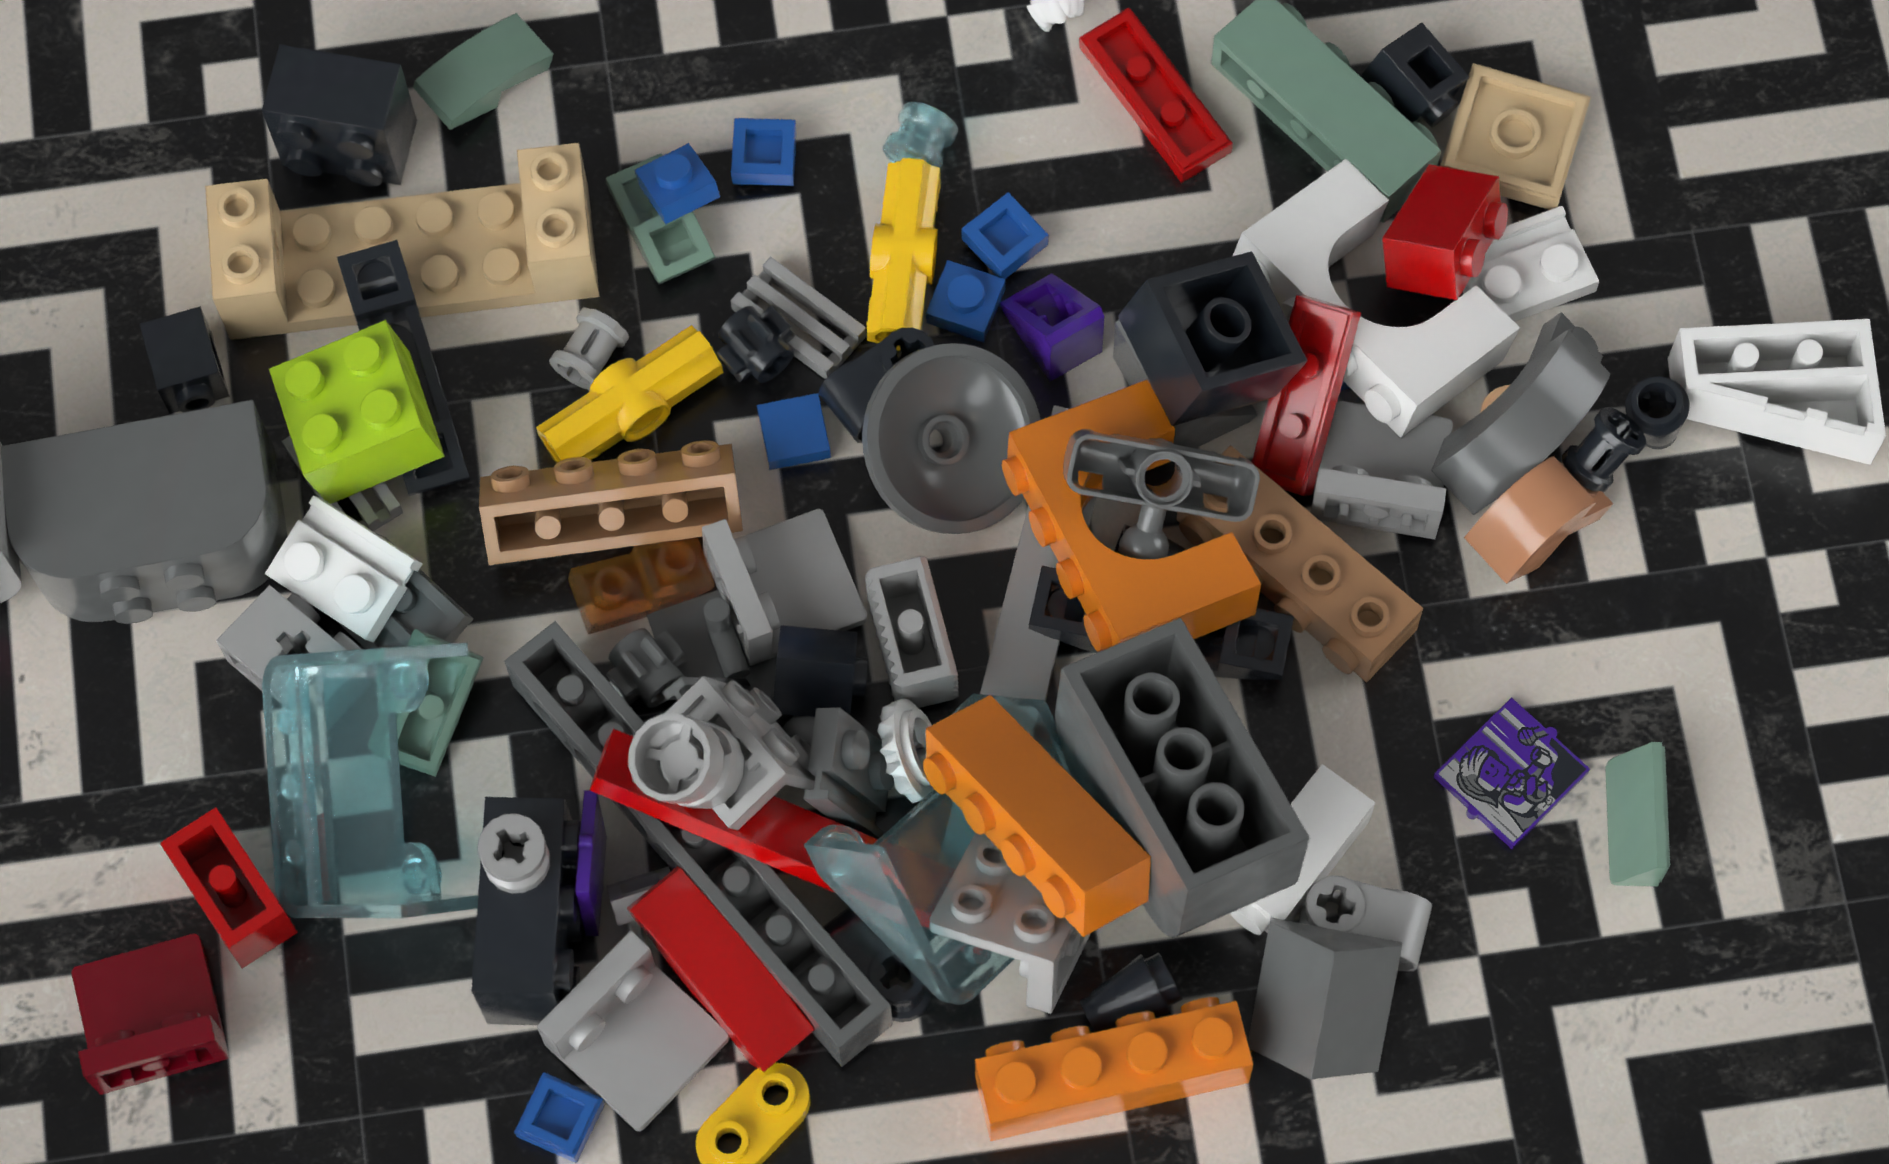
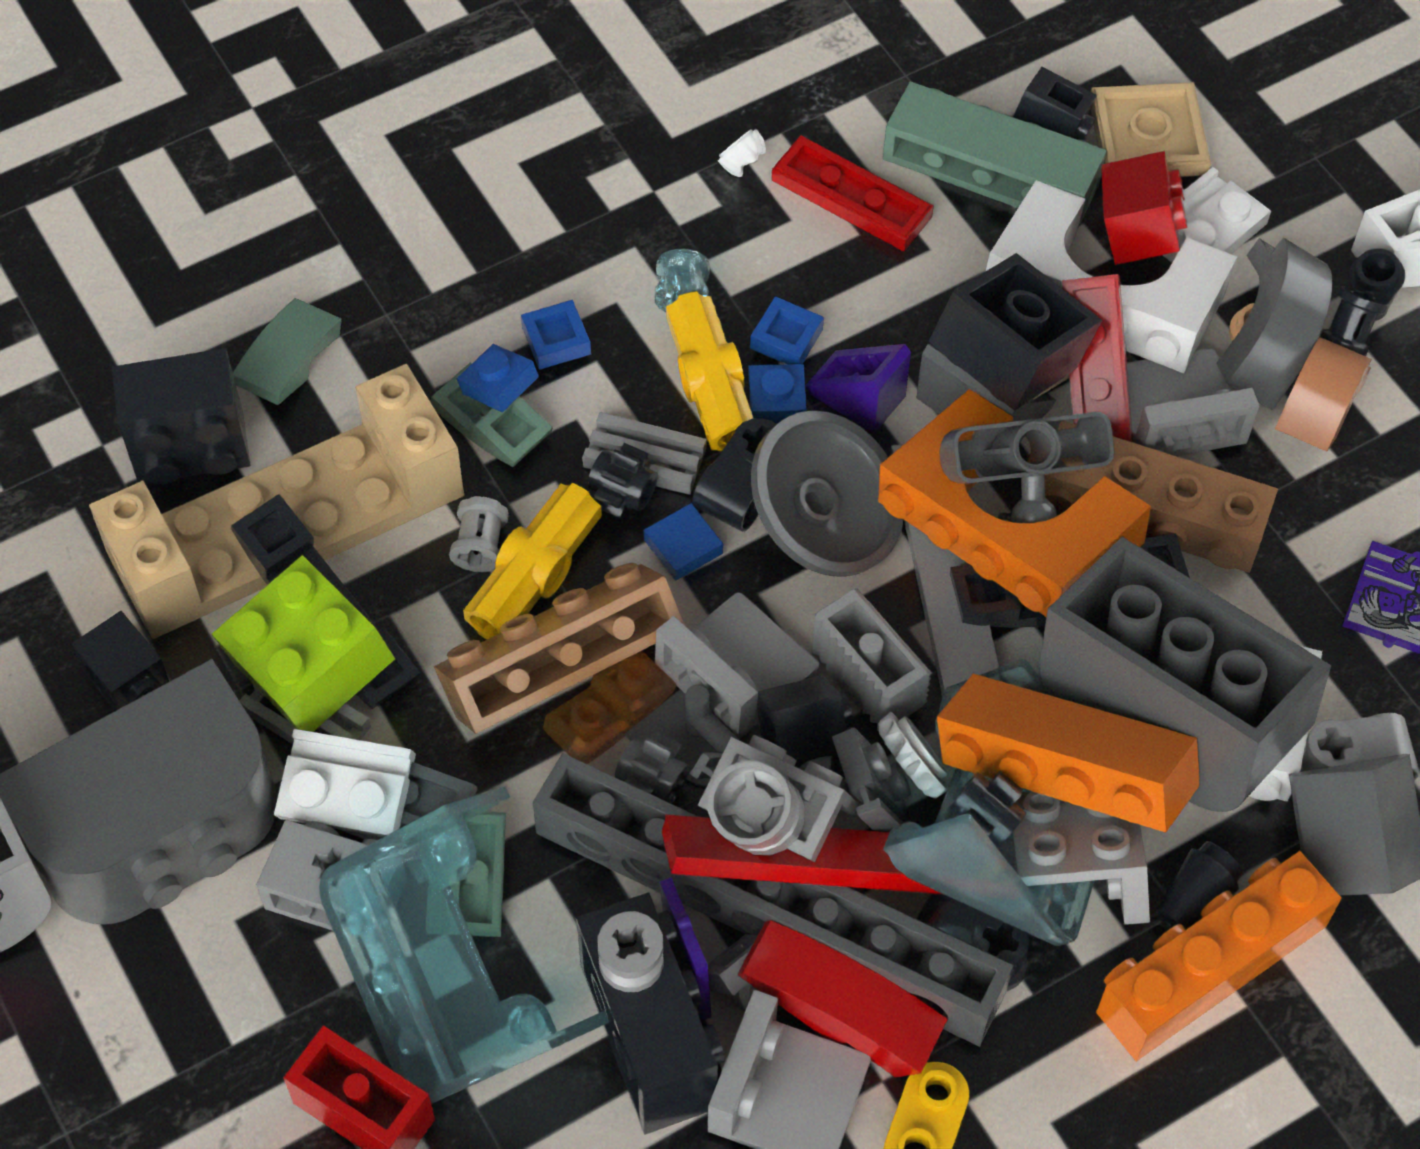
camera: 25 degrees left, 10 degrees down
none -> black gear [948,771,1027,849]

